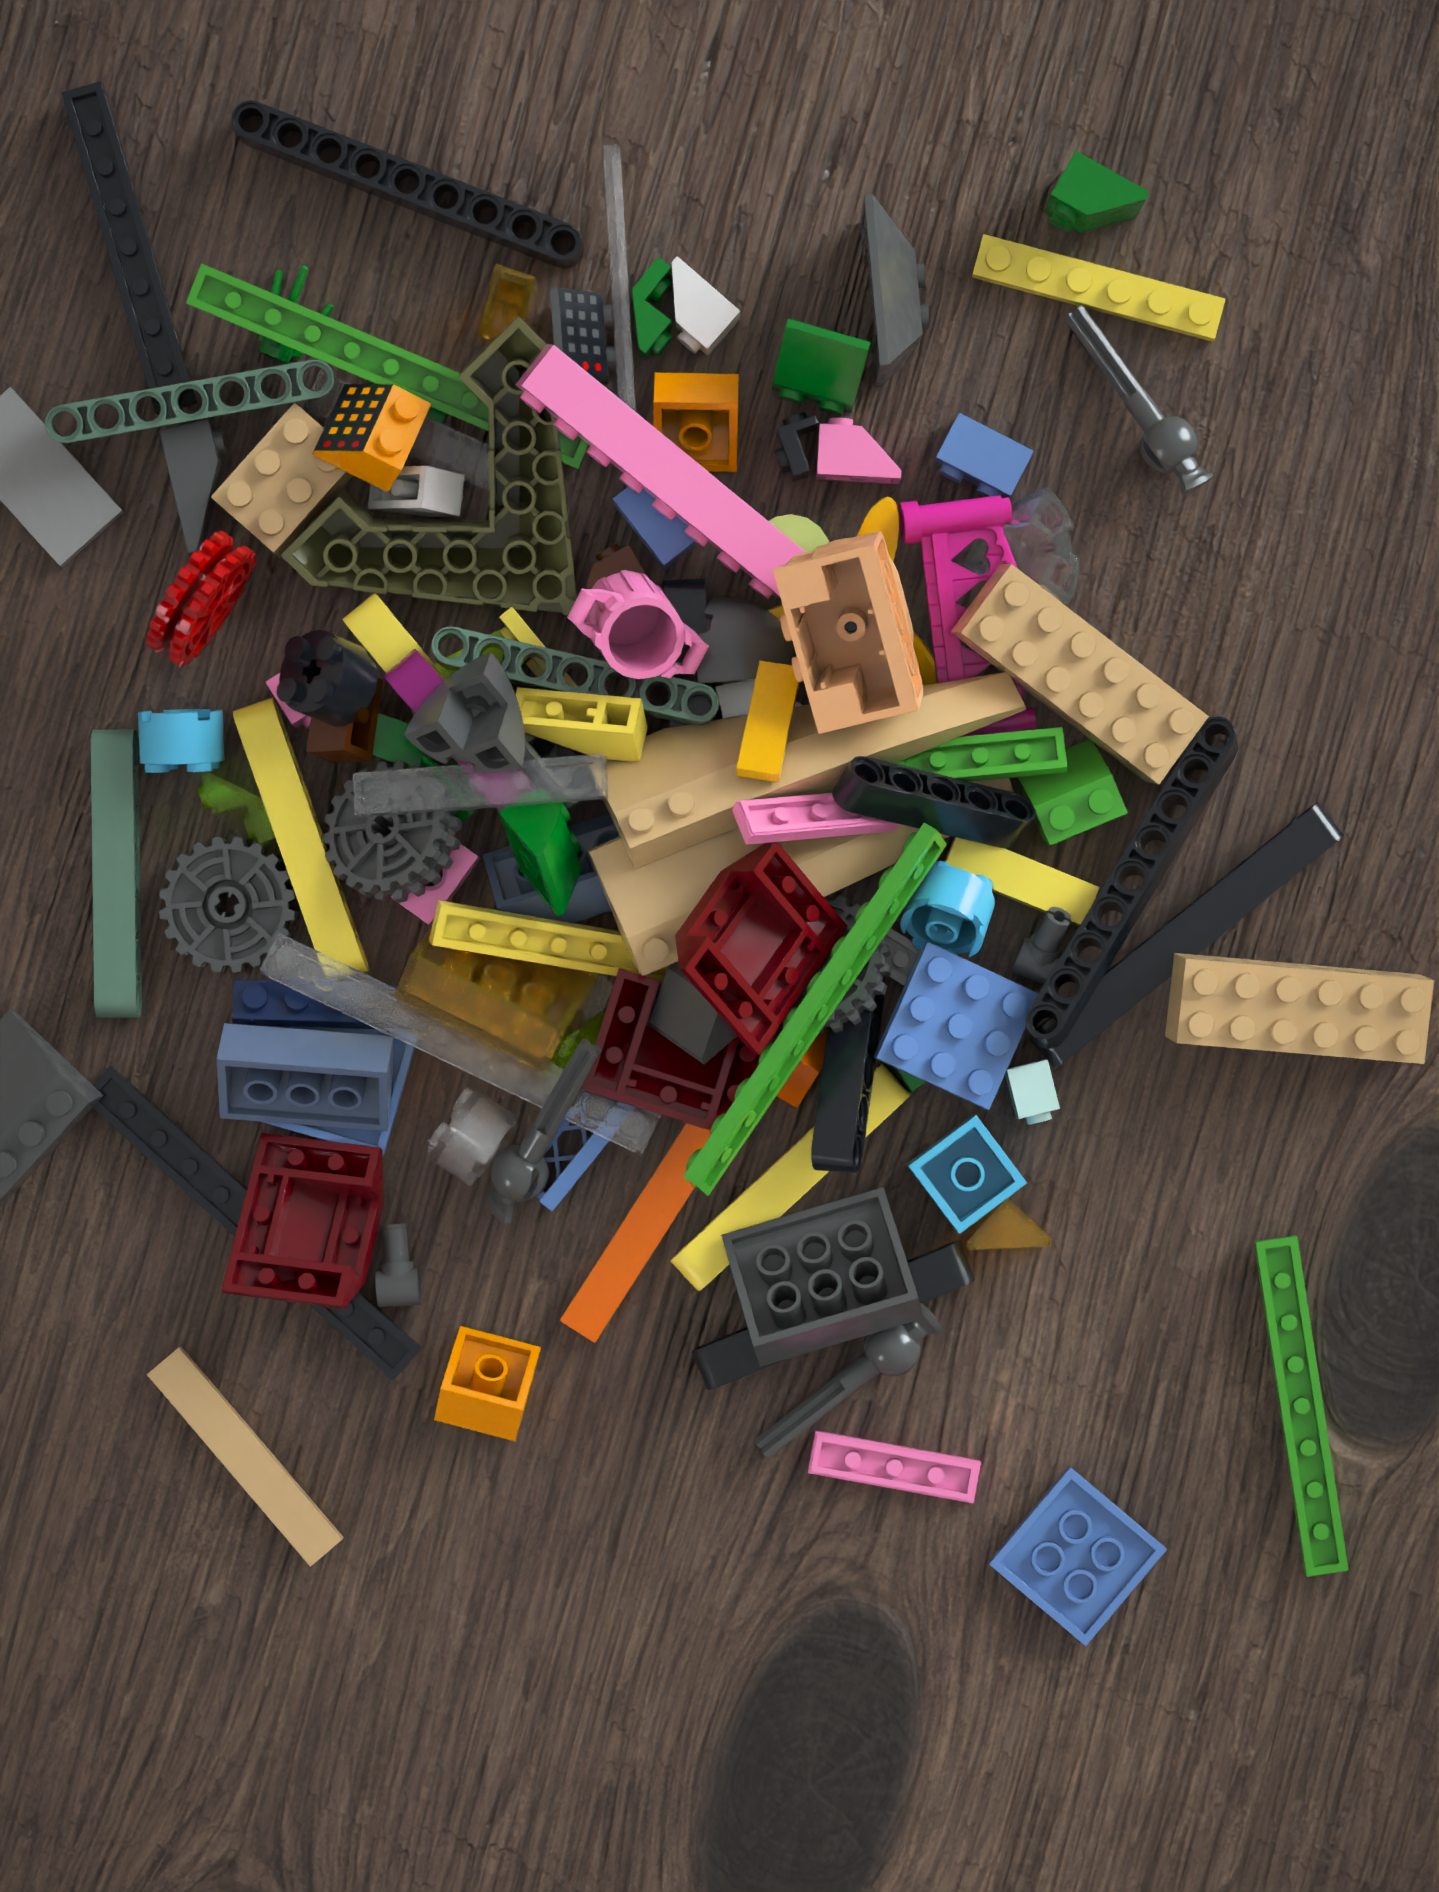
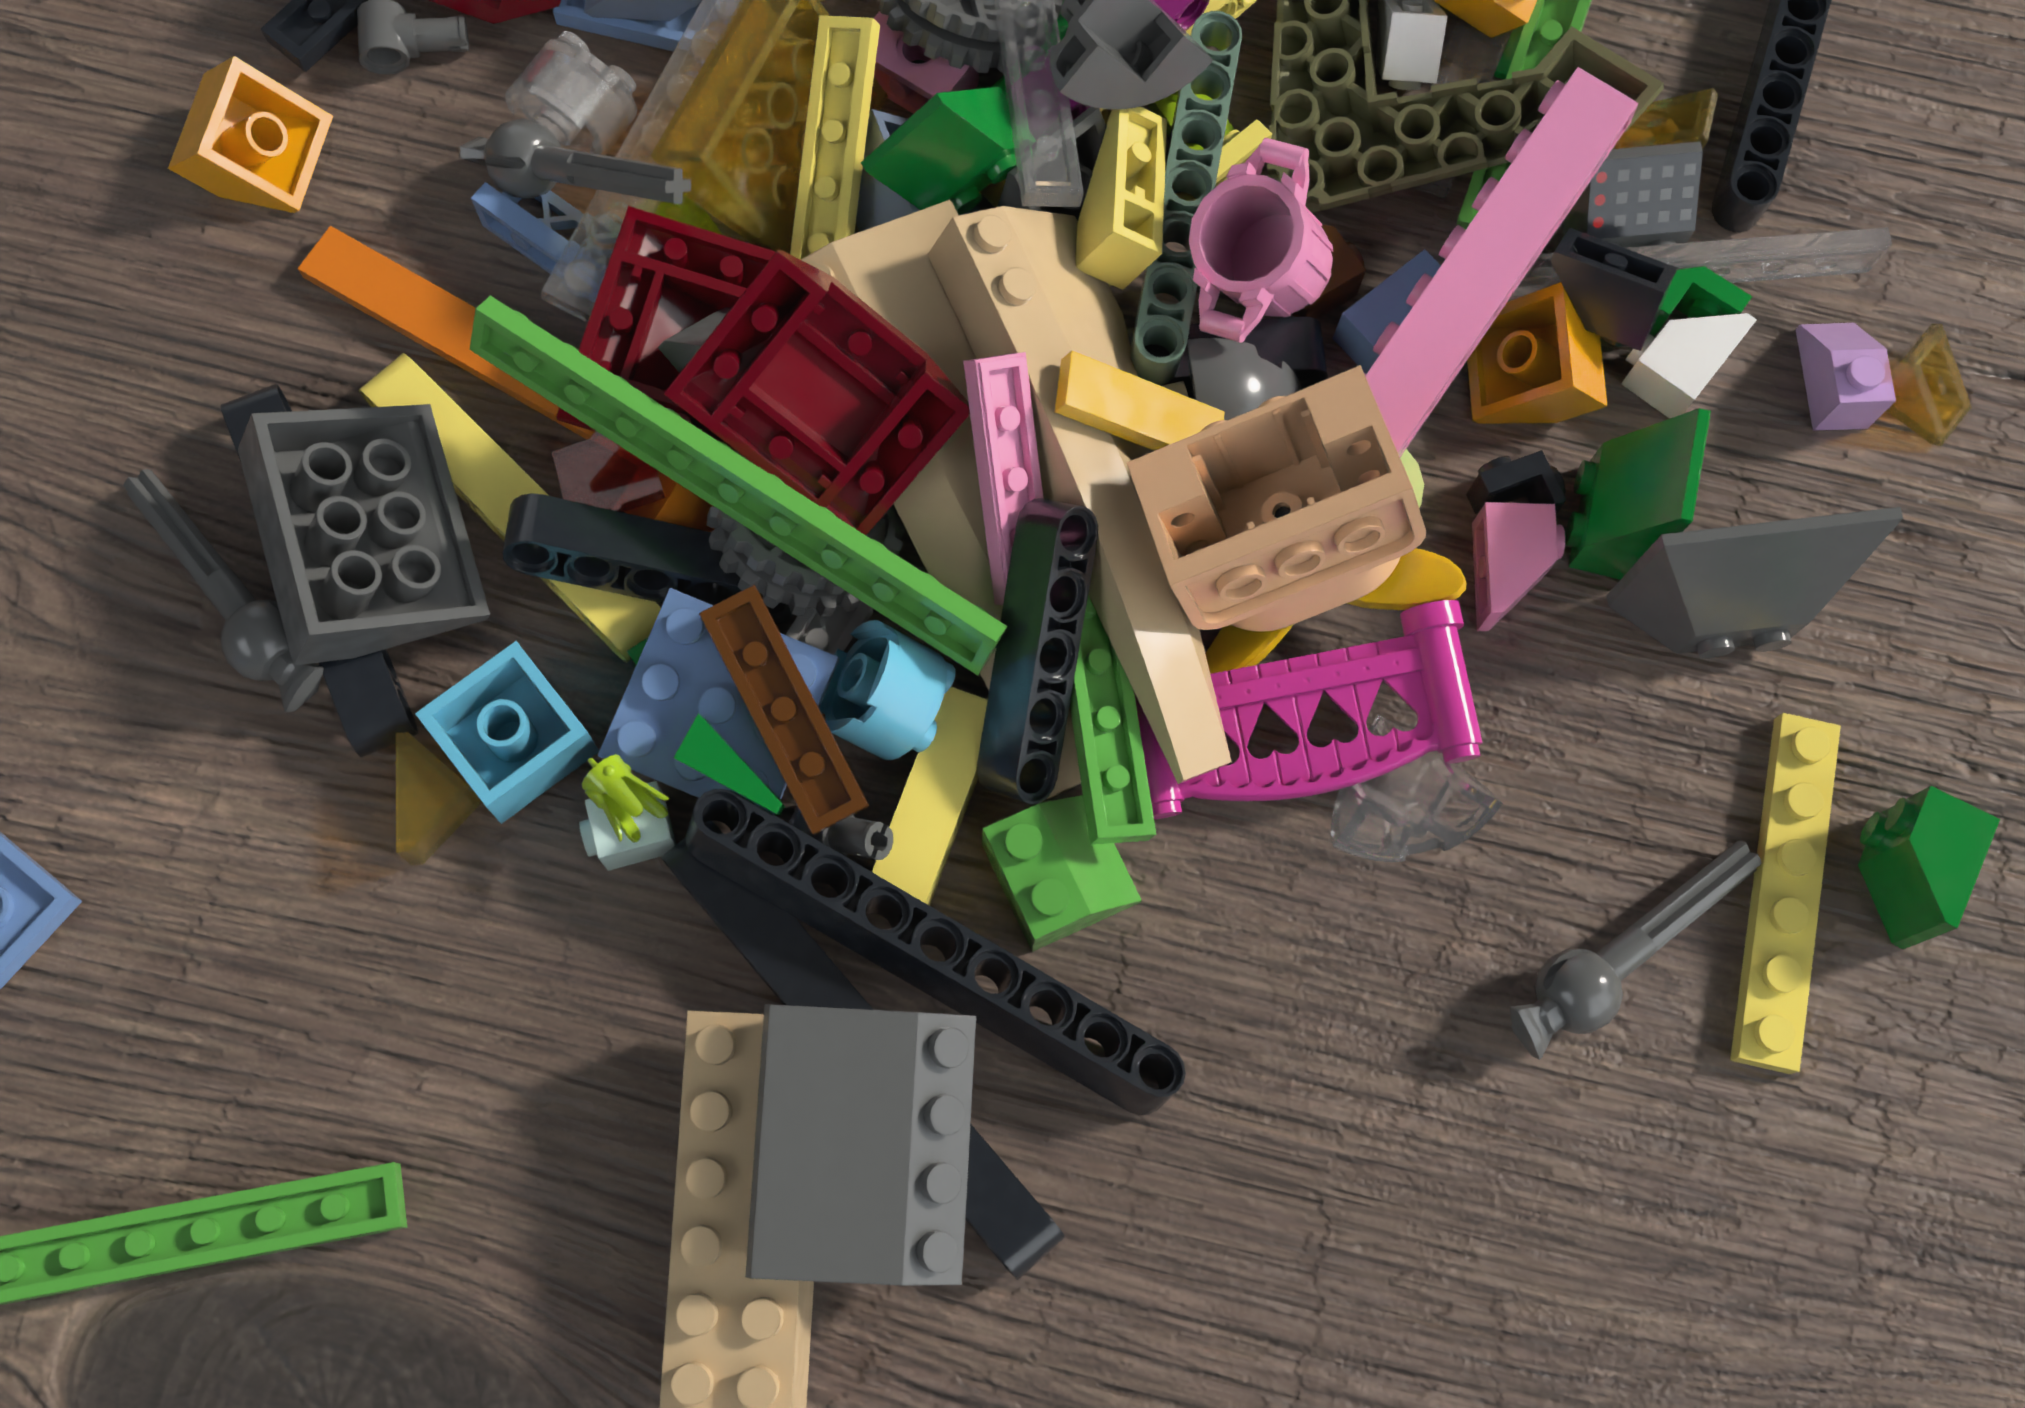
camera: 80 degrees right, 15 degrees down
bright pink tile [808,1430,981,1504] -> none
medium blue brick [934,413,1034,498] -> none
tan brick [950,564,1209,784] -> none
none -> clear red piece [552,432,666,513]
none -> lime piece [582,755,669,843]
none -> green piece [673,713,785,815]
none -> reddish brown plate [699,585,869,835]
none -> dark grey slope [745,1004,976,1286]
none -> black slope [1551,228,1678,351]
none -> lavender slope [1796,323,1896,431]
none -> clear yellow slope [1886,323,1972,446]

